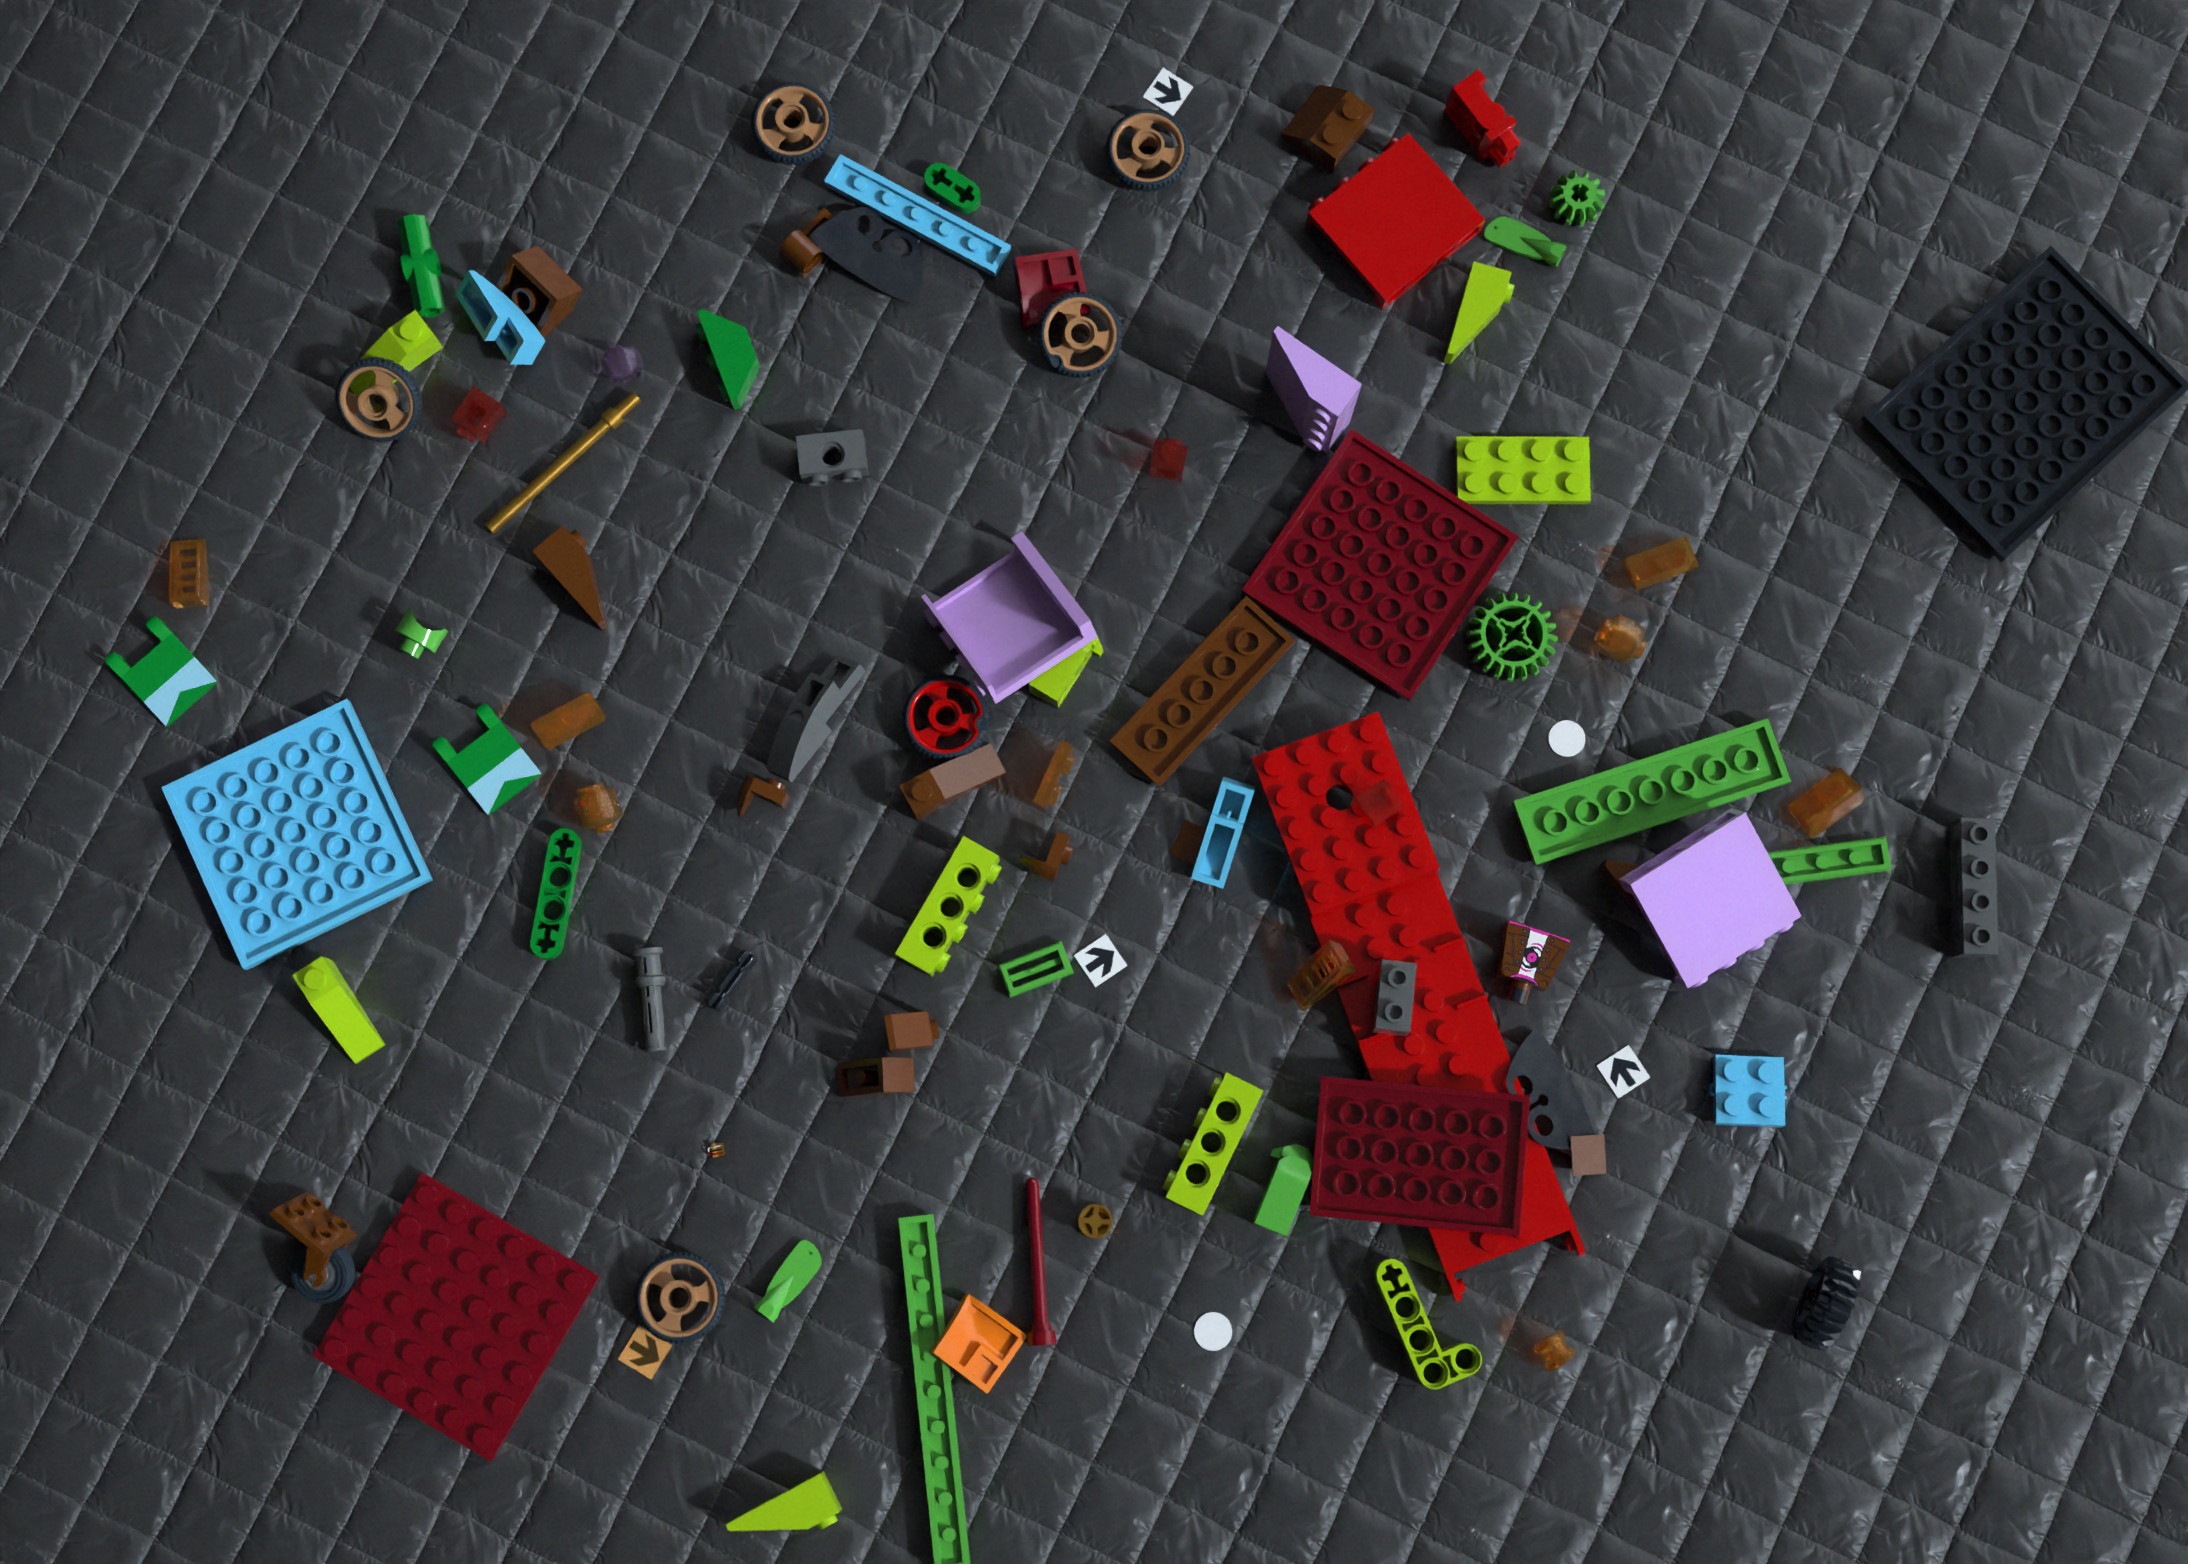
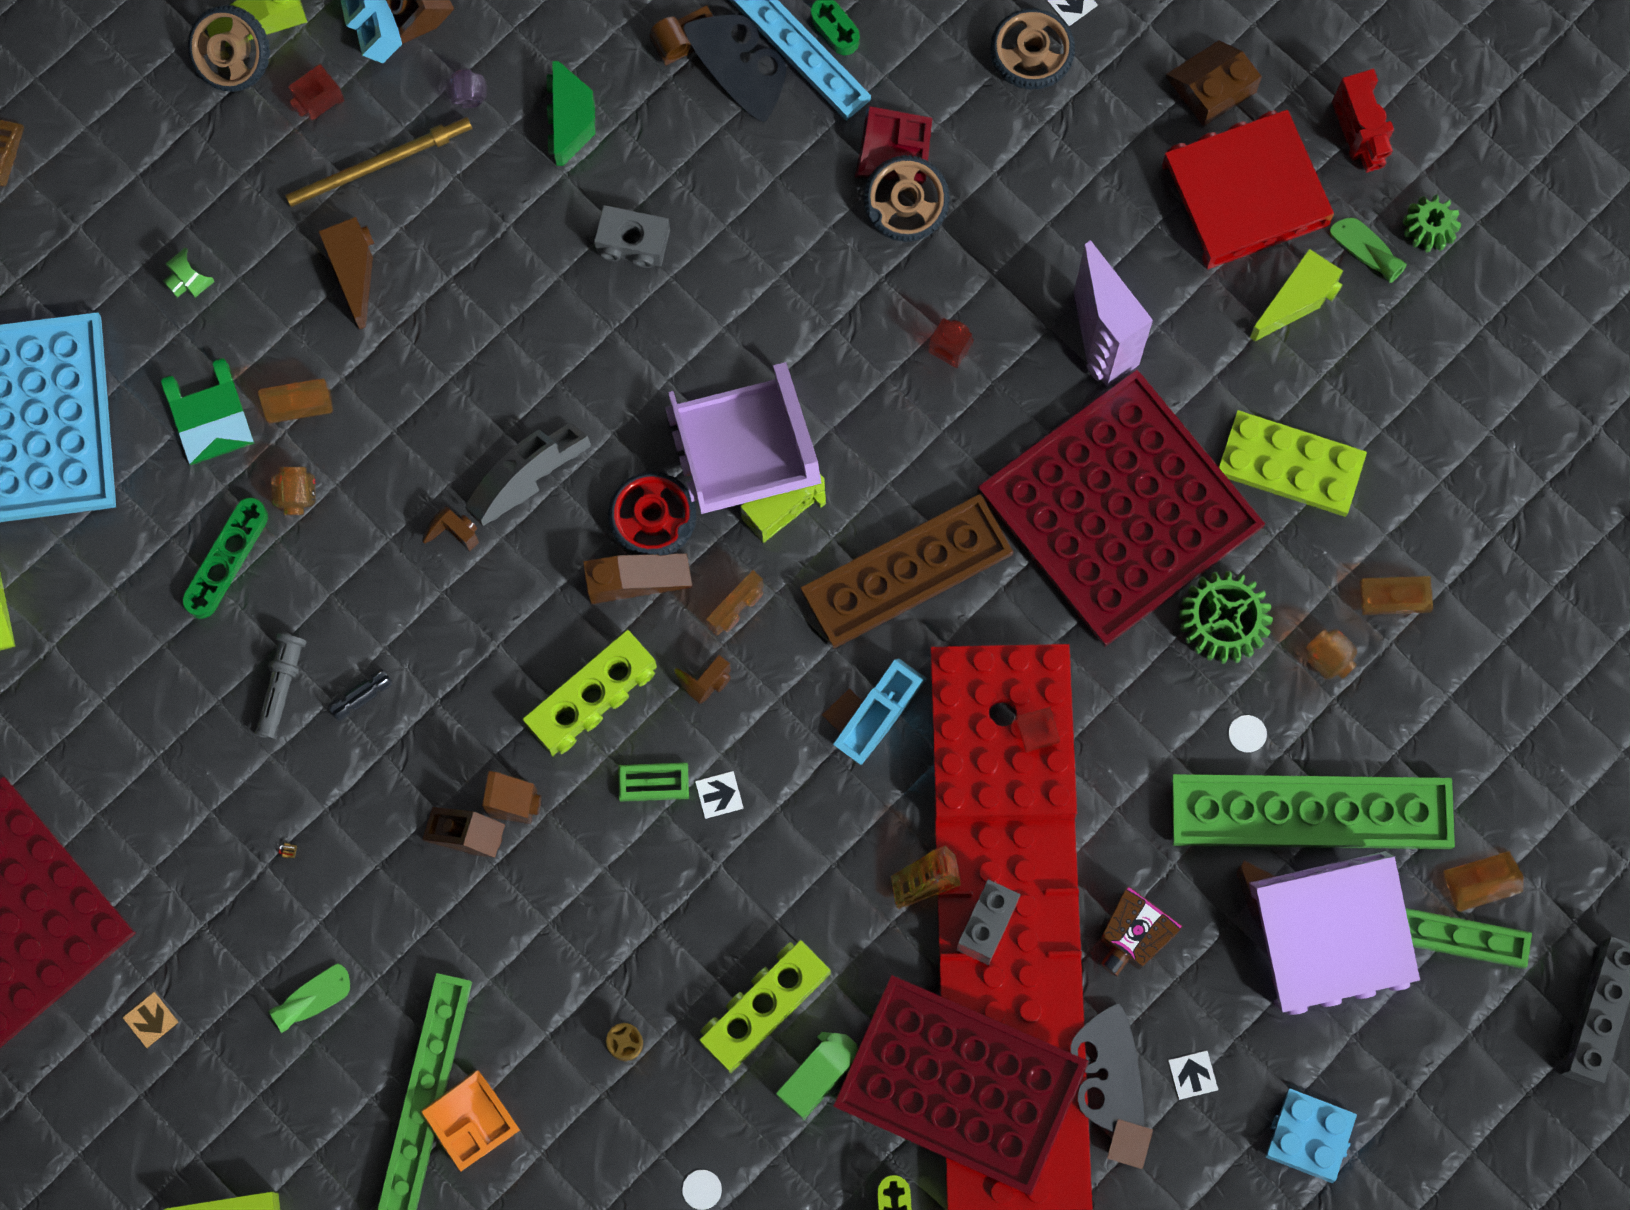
camera: 20 degrees right, 5 degrees down
medium nougat wheel [635,1252,726,1344] -> none
dark red piece [1025,1177,1056,1346] -> none

